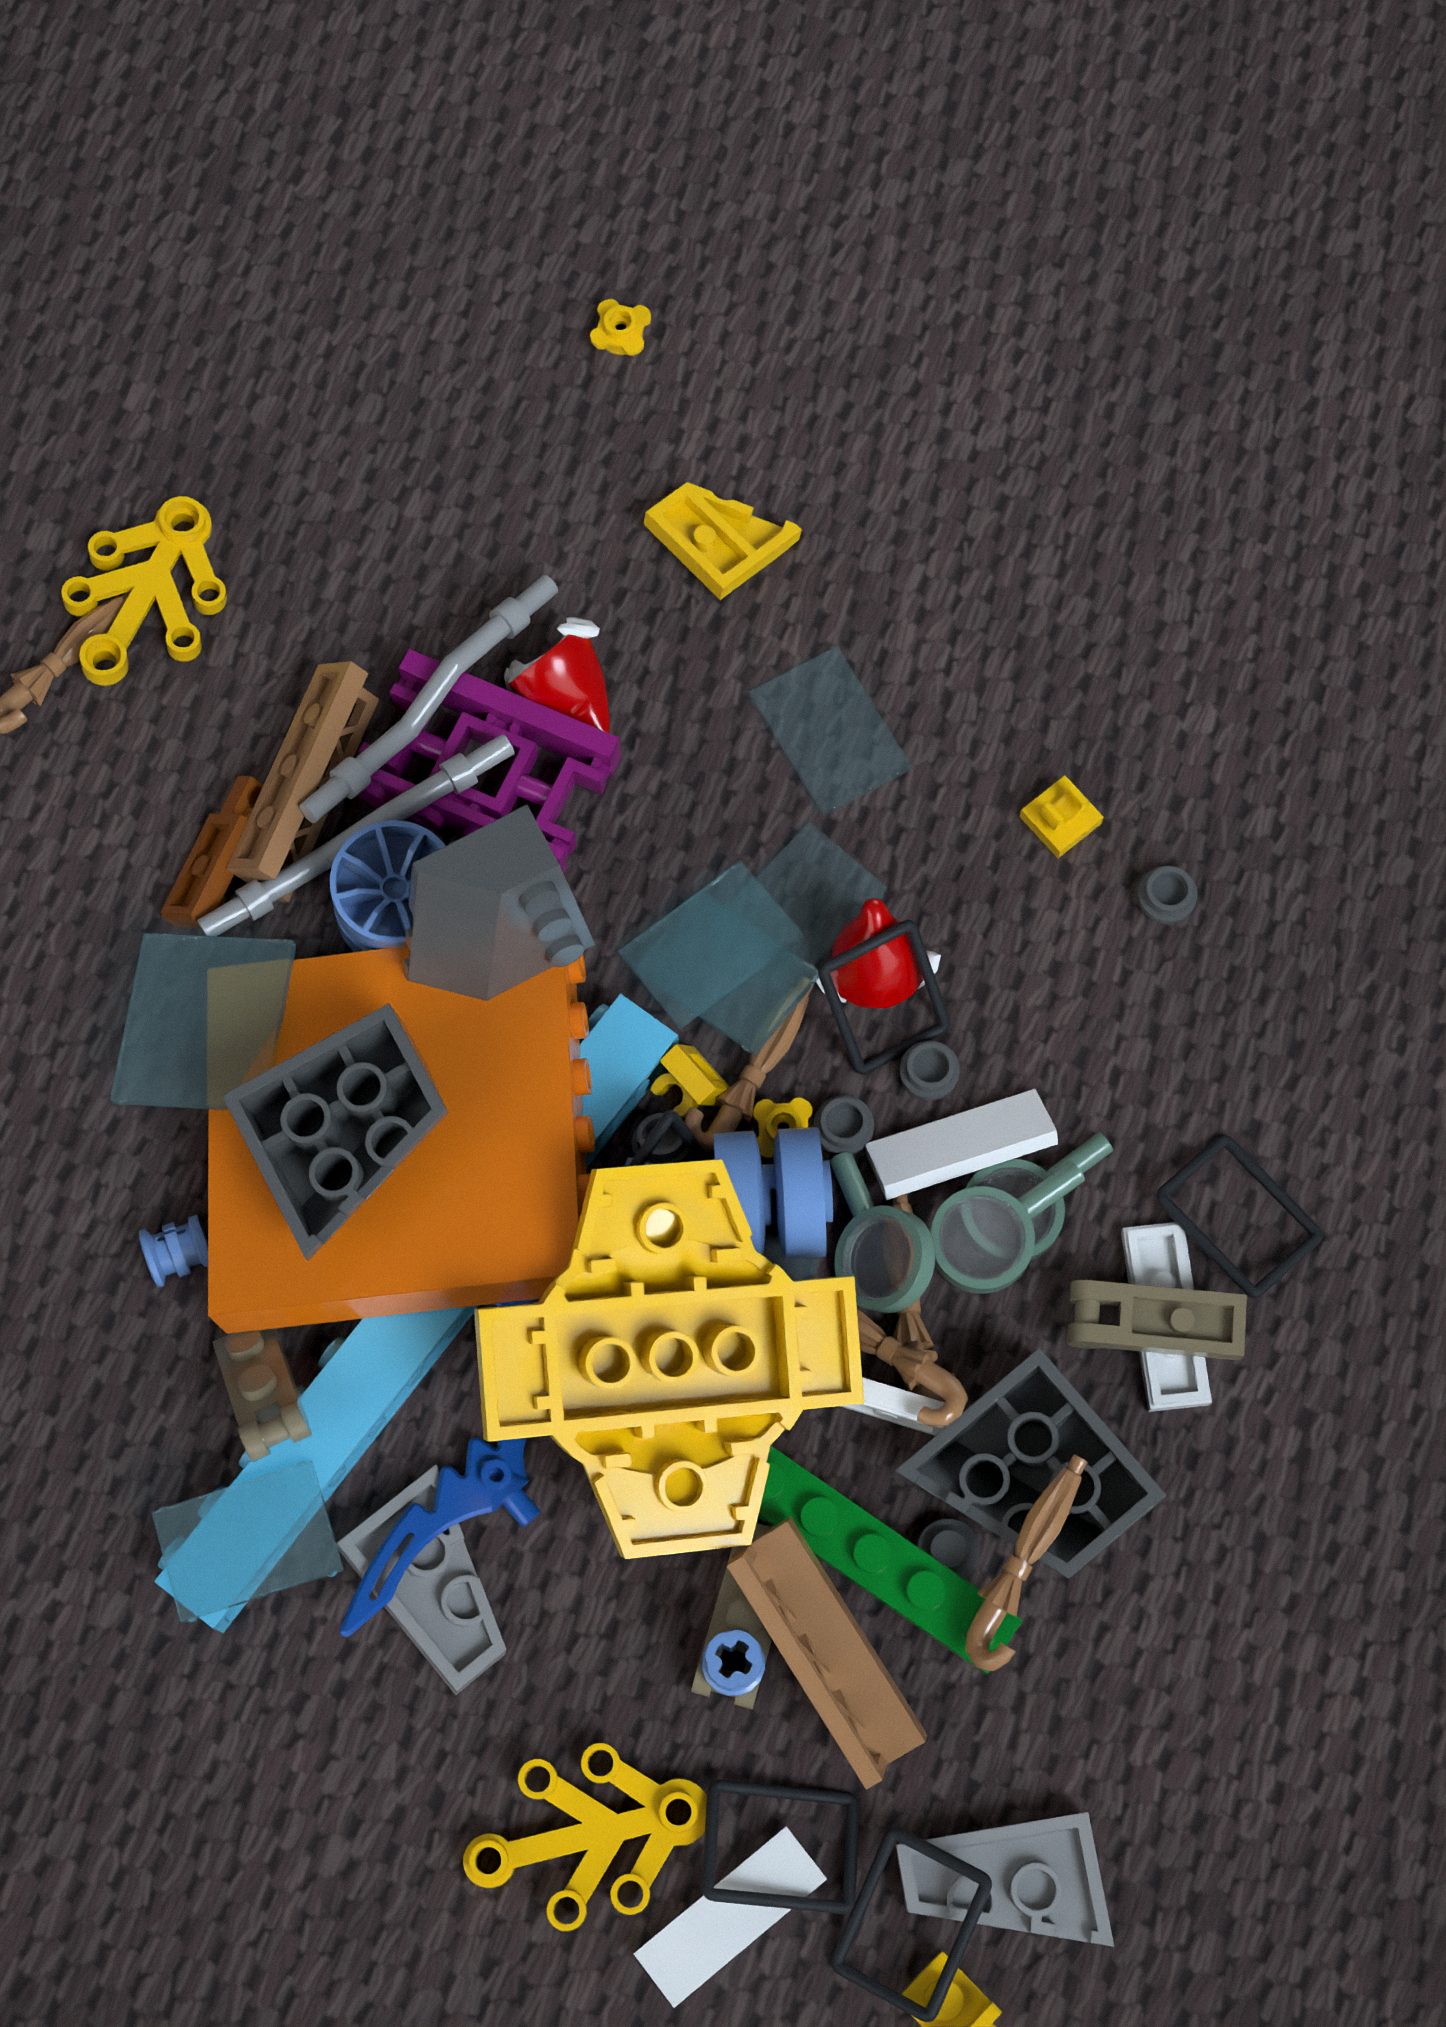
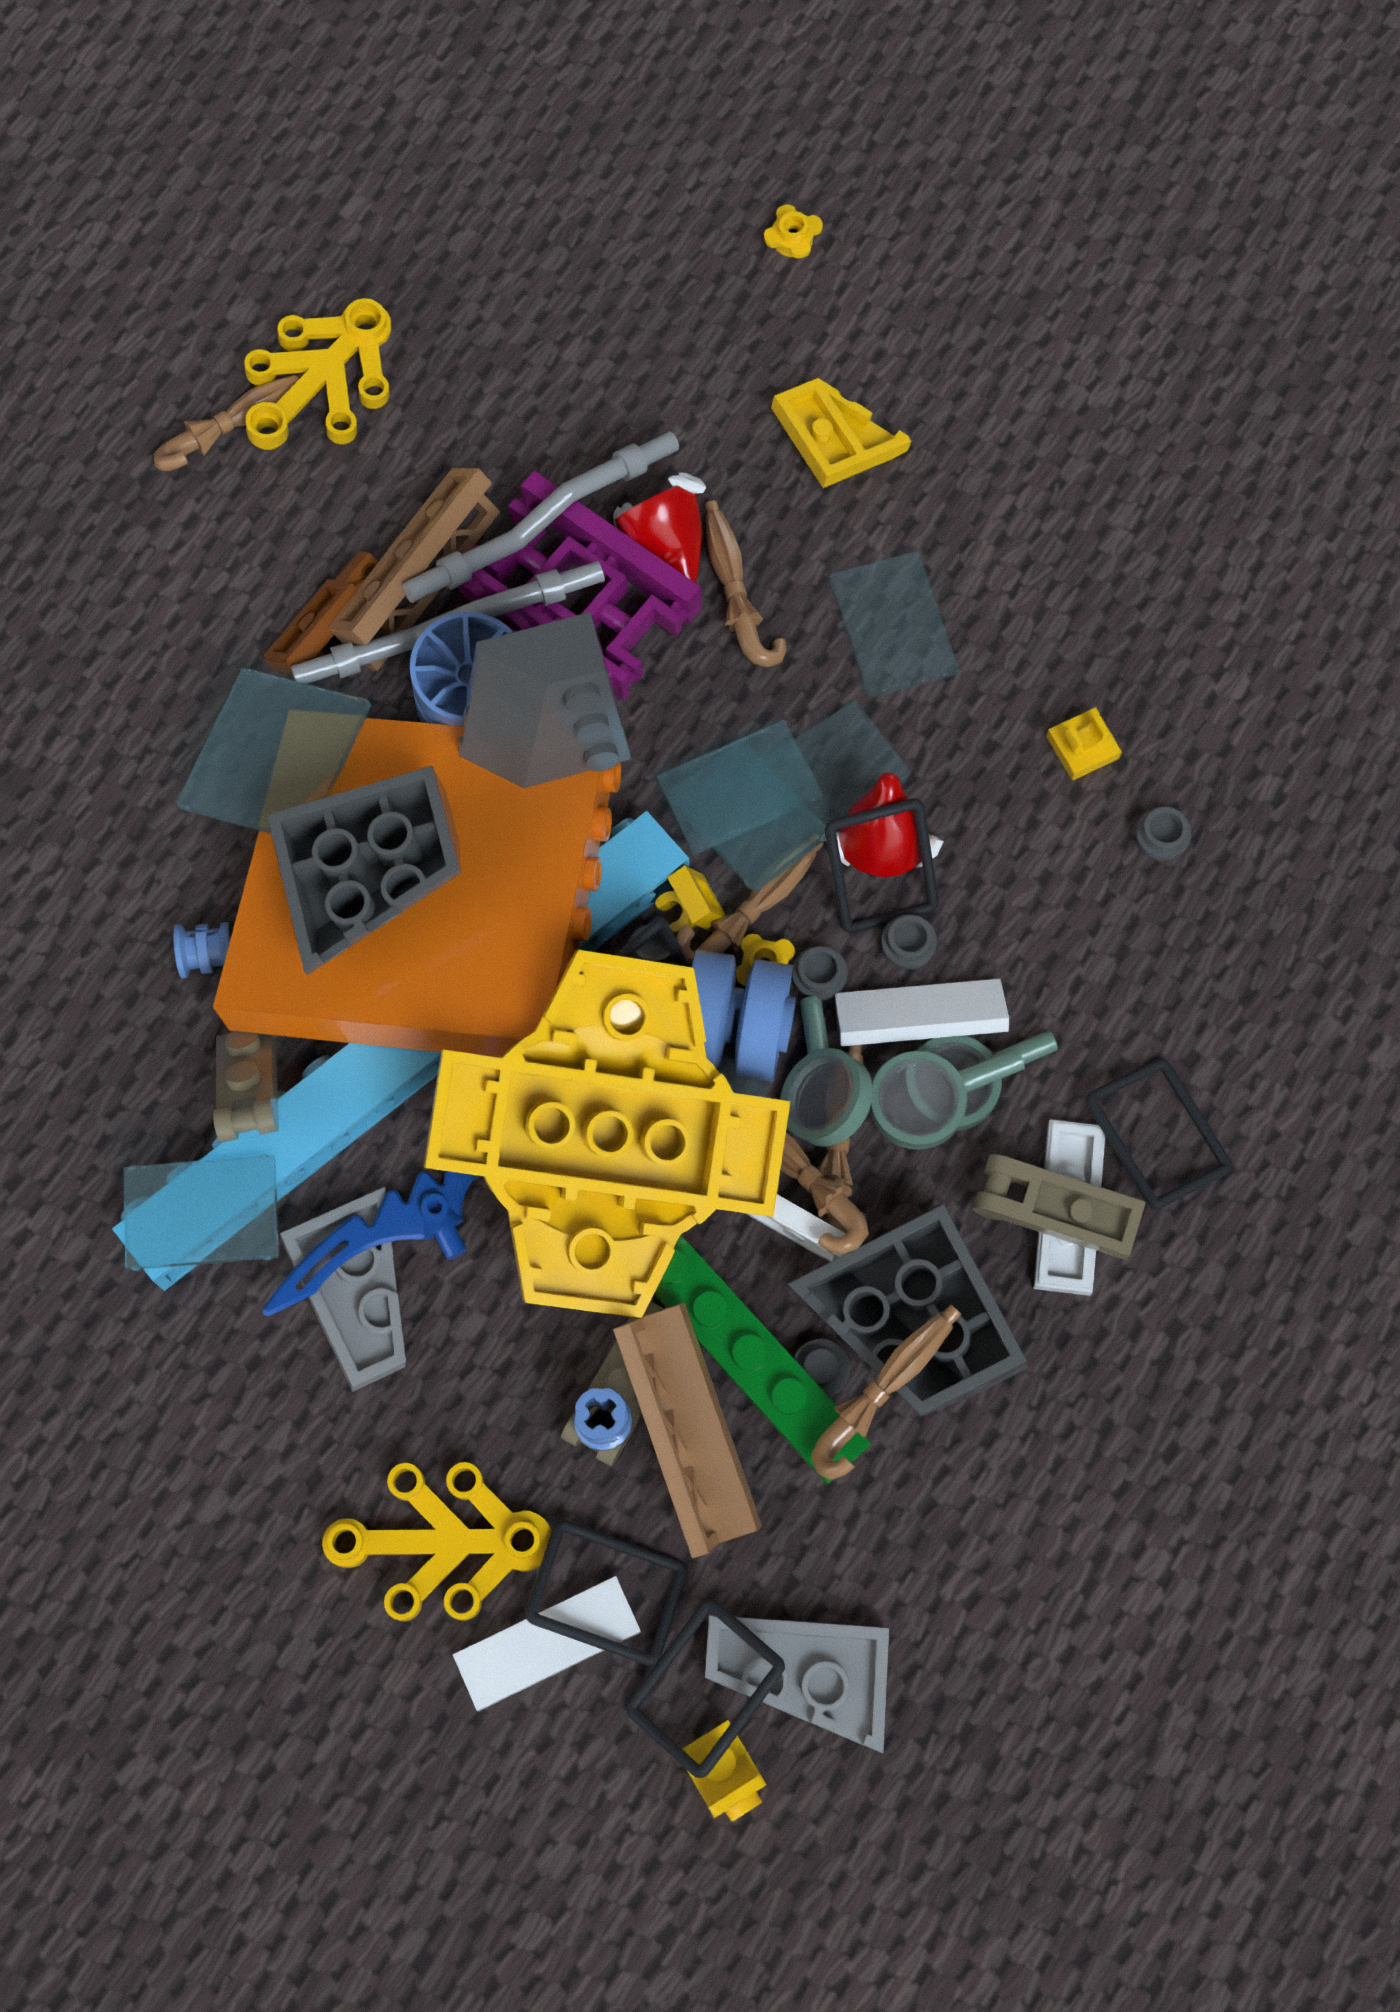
camera: 15 degrees right, 0 degrees up
none -> medium nougat piece [705,500,787,668]

